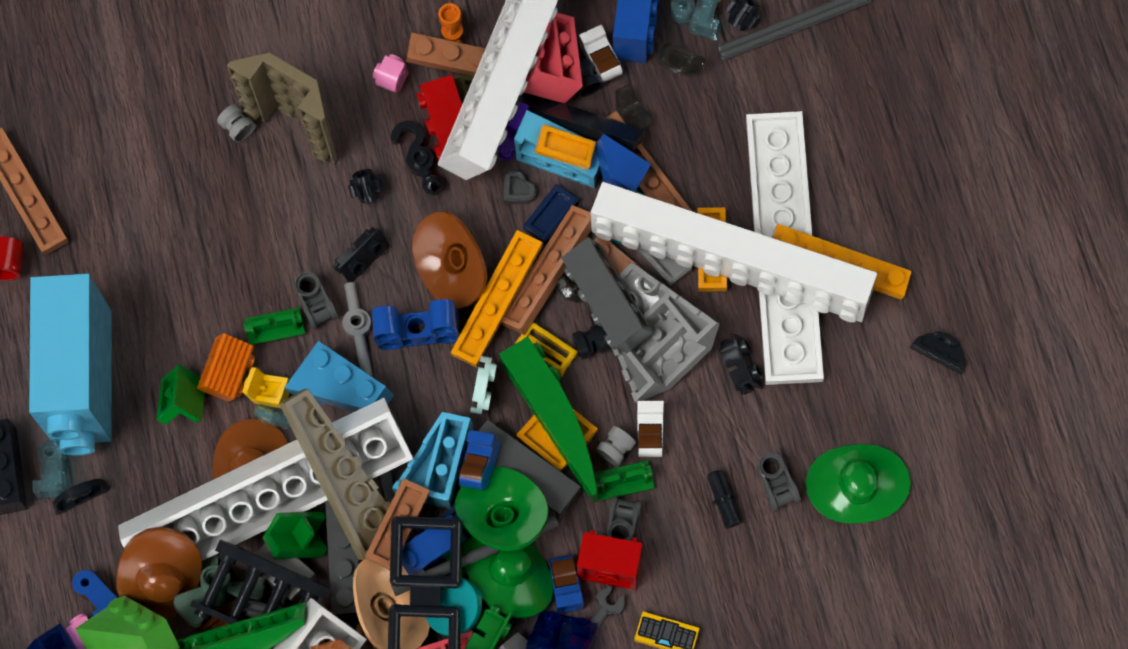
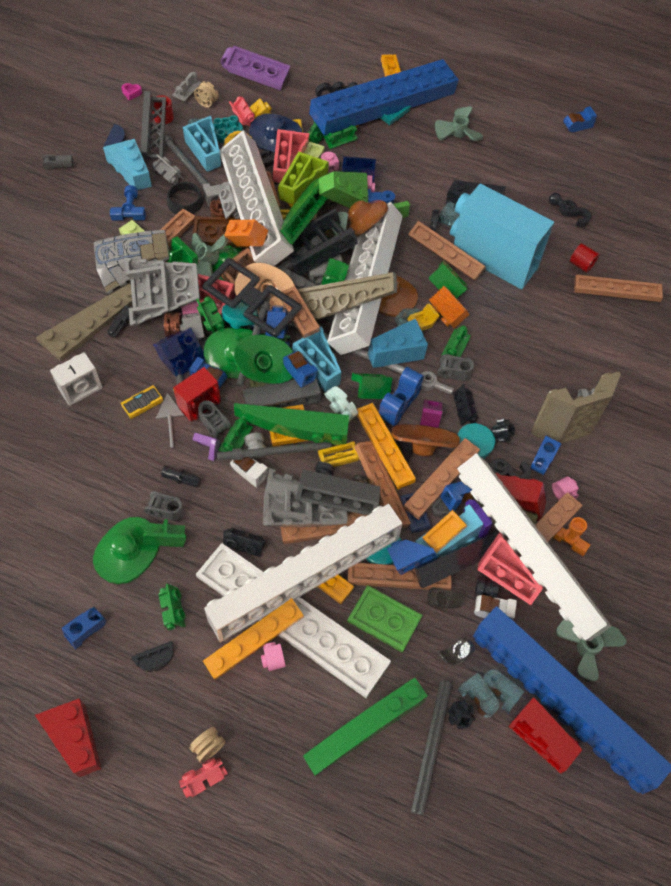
camera: 120 degrees right, 10 degrees down
none -> red wedge [35,699,102,777]
none -> blue leg [62,607,106,650]
none -> green panel [142,519,186,547]
none -> light grey piece [156,393,184,448]
none -> green hinge [158,583,186,630]
none -> coral hinge [179,757,228,798]
none -> tan wheel [189,727,226,763]
none -> medium lavender tile [193,433,221,461]
none -> dark grey bar [217,442,331,461]
none -> bright pink plate [261,642,286,671]
none -> green slope [303,678,428,776]
none -> bright green tile [347,585,422,653]
none -> green panel [351,373,393,399]
none -> bright green tile [393,201,410,218]
none -> nougat plate [404,438,480,520]
none -> nougat plate [408,221,486,281]
none -> magenta slope [420,399,442,428]
none -> blue leg [440,481,475,511]
none -> teal tile [458,423,495,459]
none -> blue leg [530,436,561,475]

